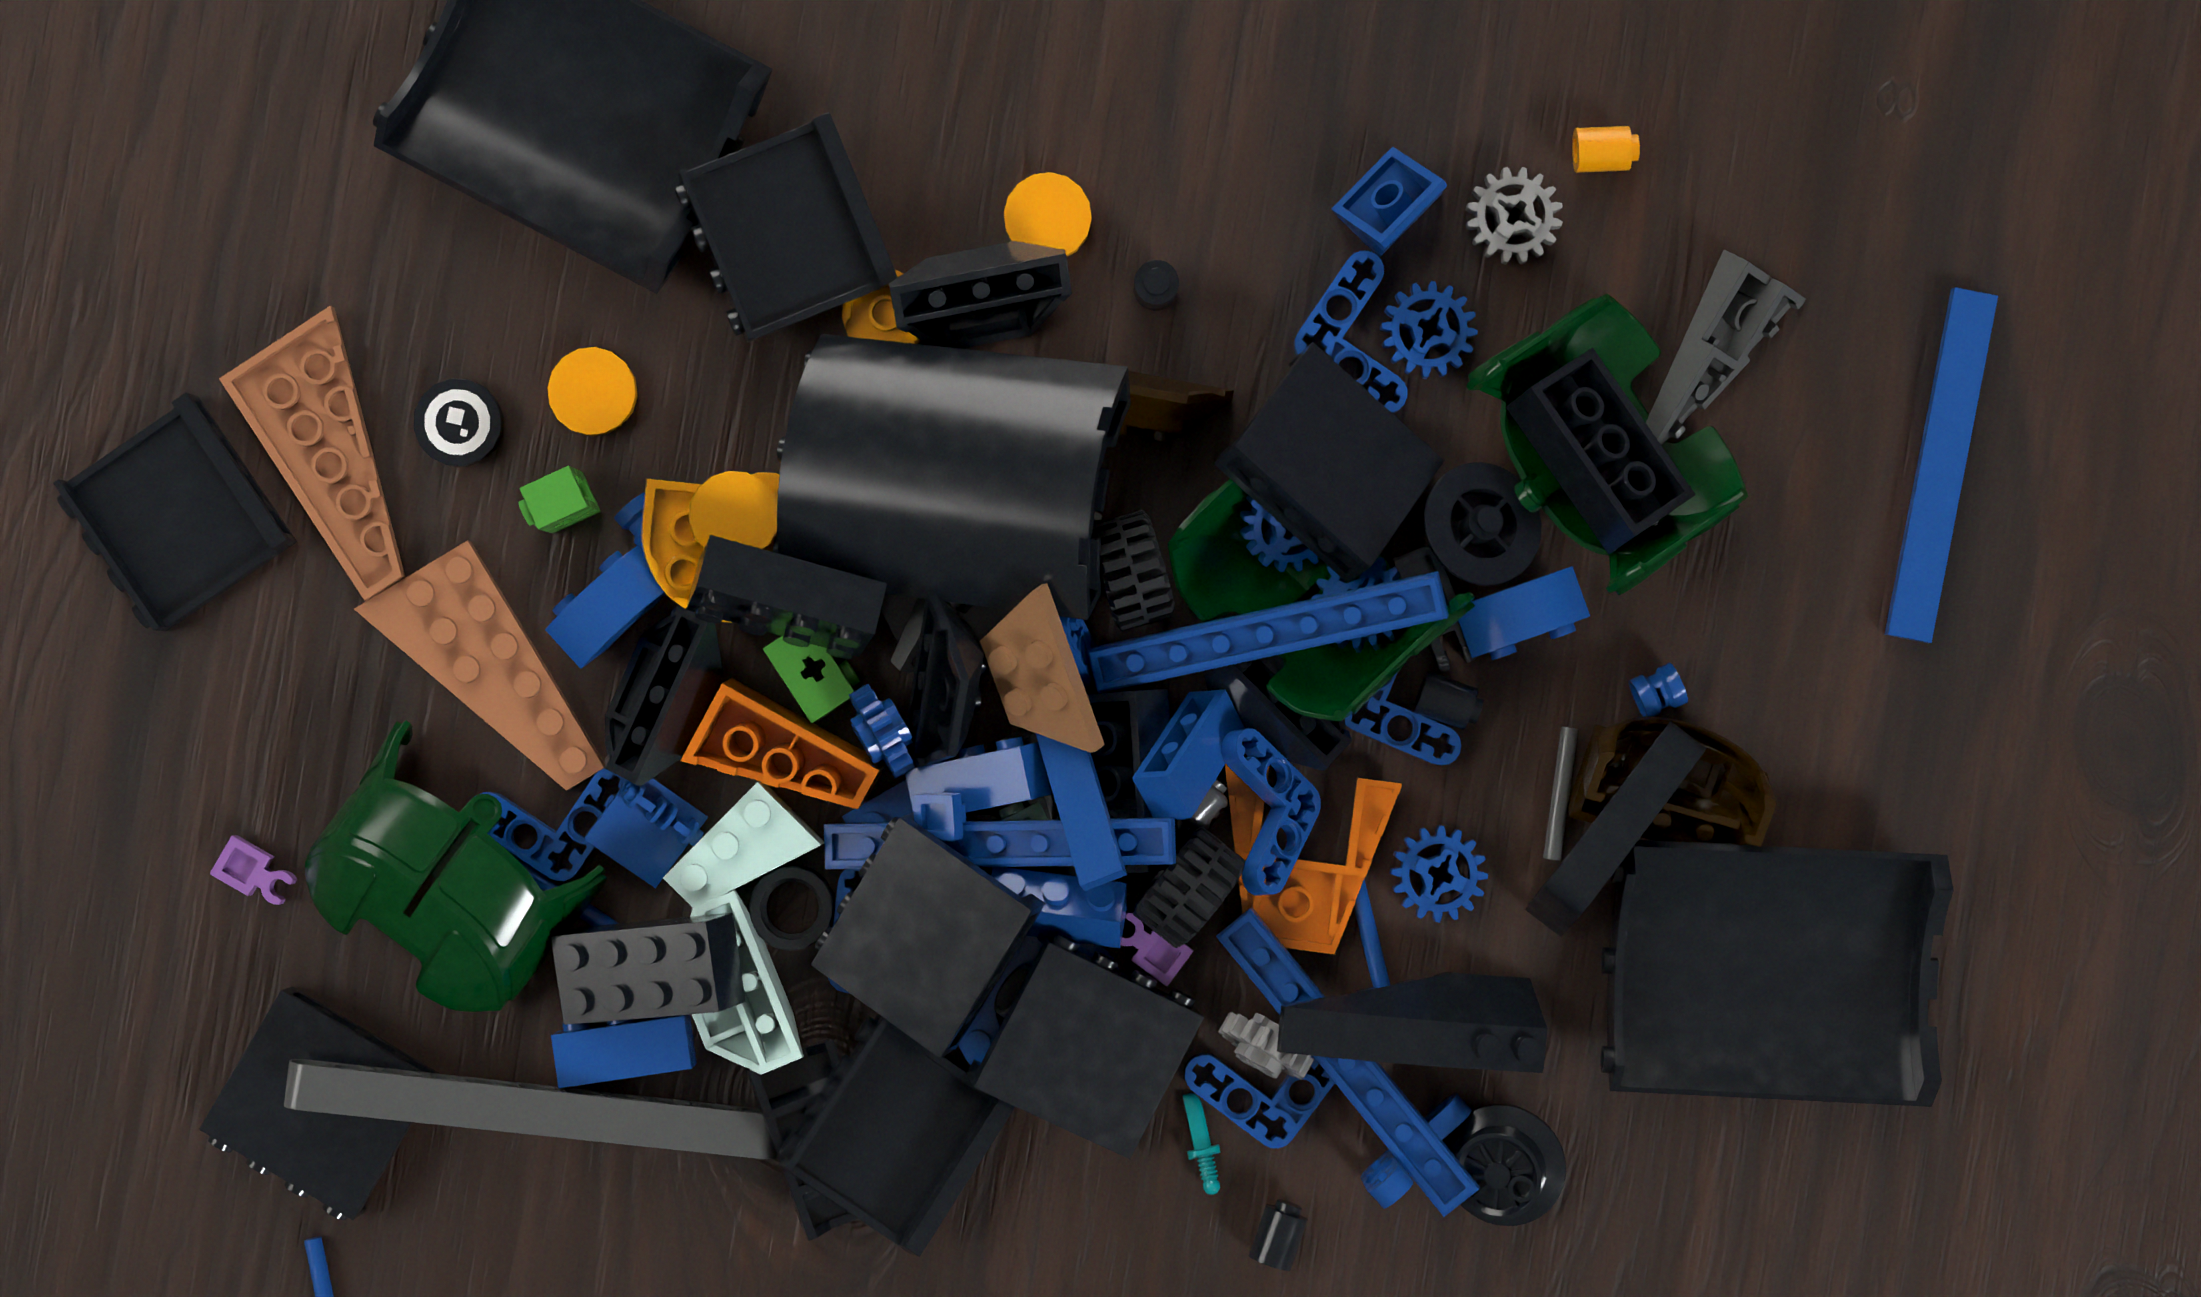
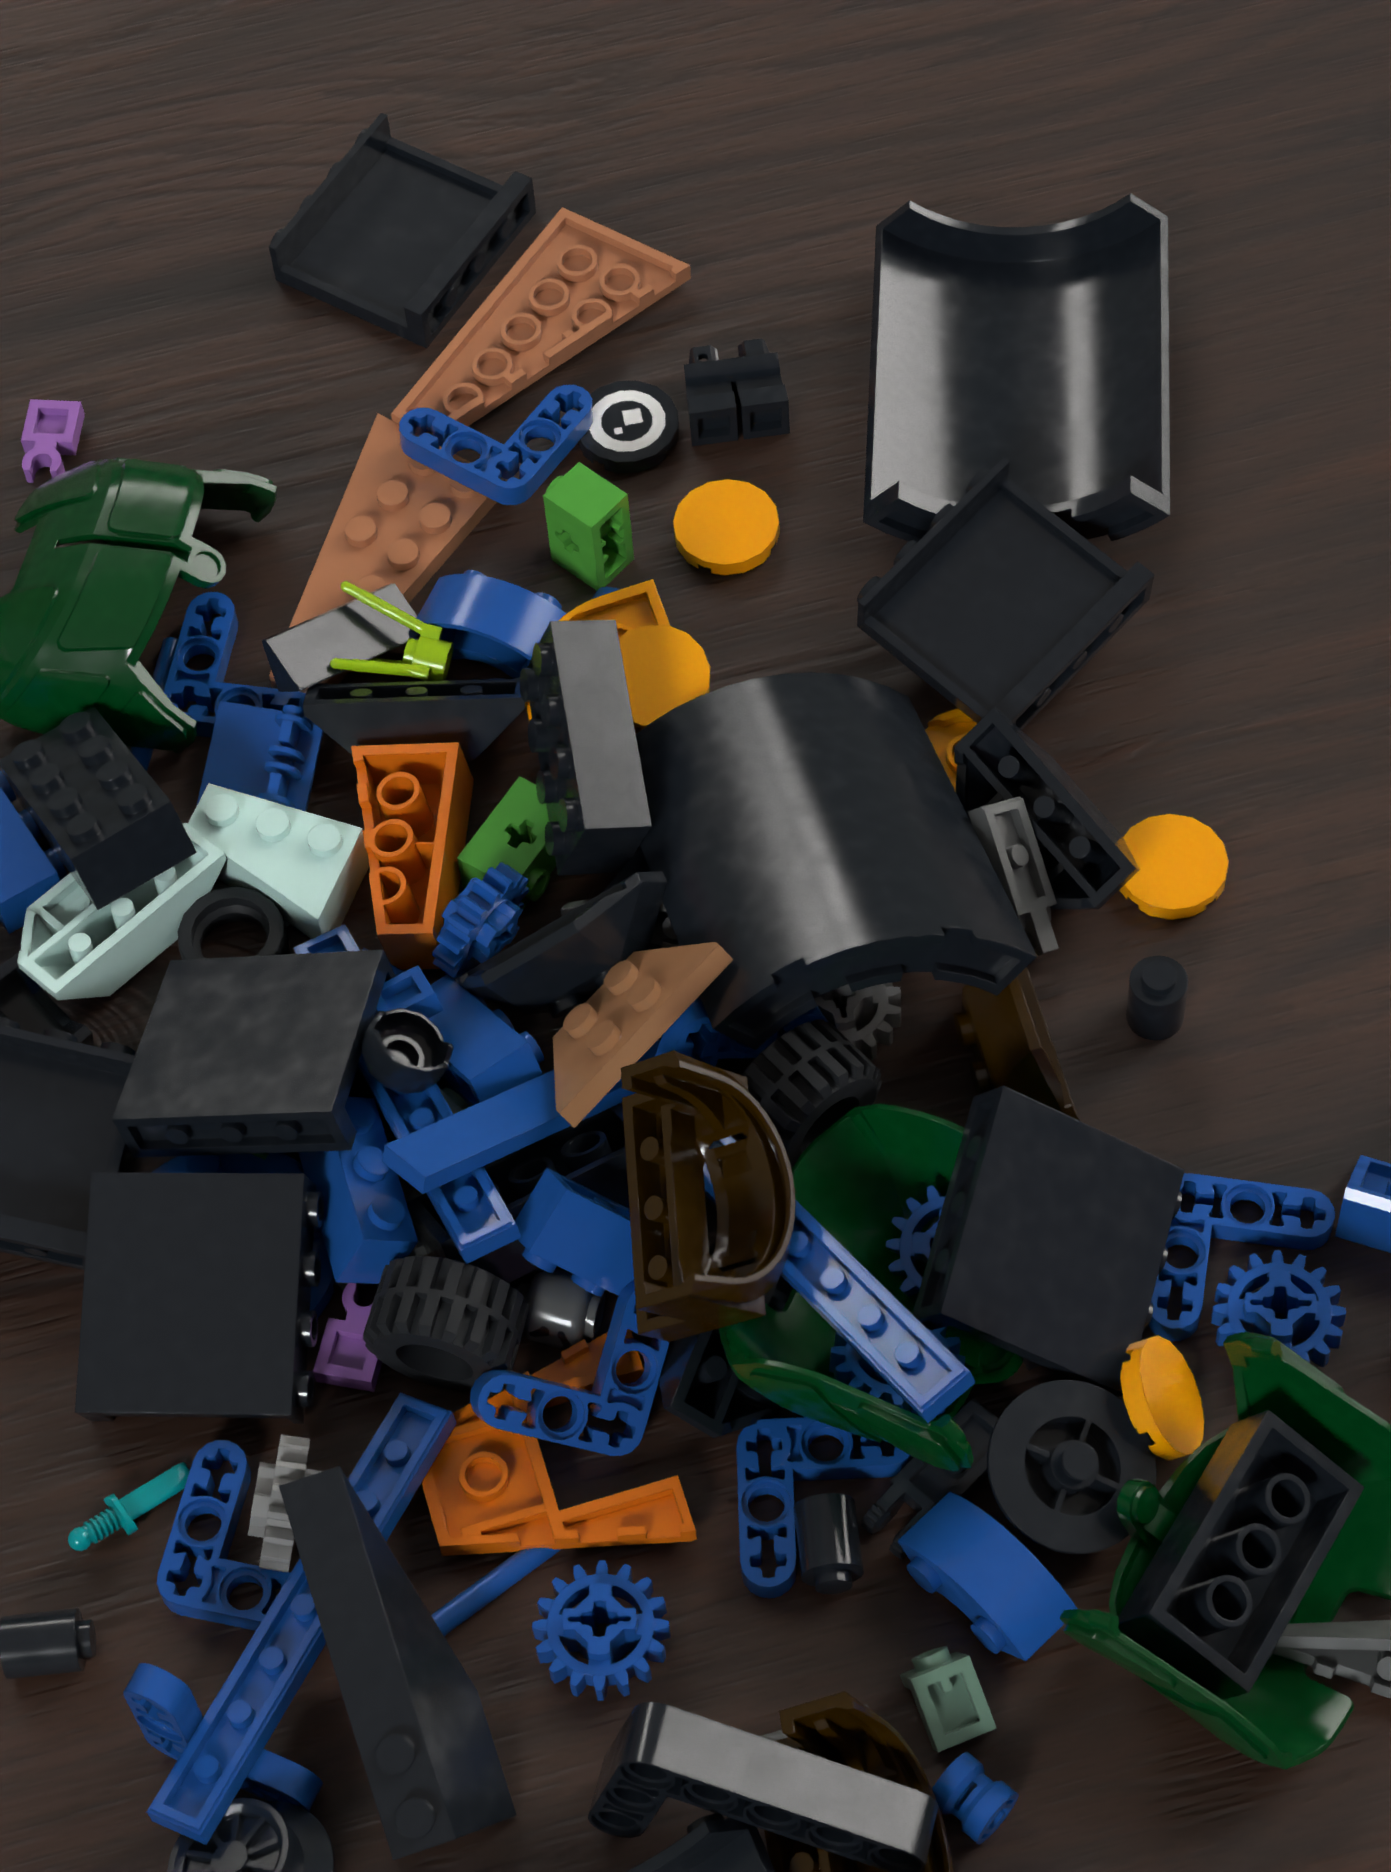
camera: 70 degrees right, 30 degrees down
none -> slope [261,583,420,692]
none -> lime plant [330,581,454,681]
none -> black hair [362,1008,453,1094]
none -> blue beam [399,385,593,505]
none -> dark brown piece [621,1050,796,1342]
none -> black hips [684,338,790,446]
none -> sand green bracket [900,1646,997,1752]
none -> dark grey hinge [968,796,1059,956]
none -> light orange tile [1120,1335,1205,1461]

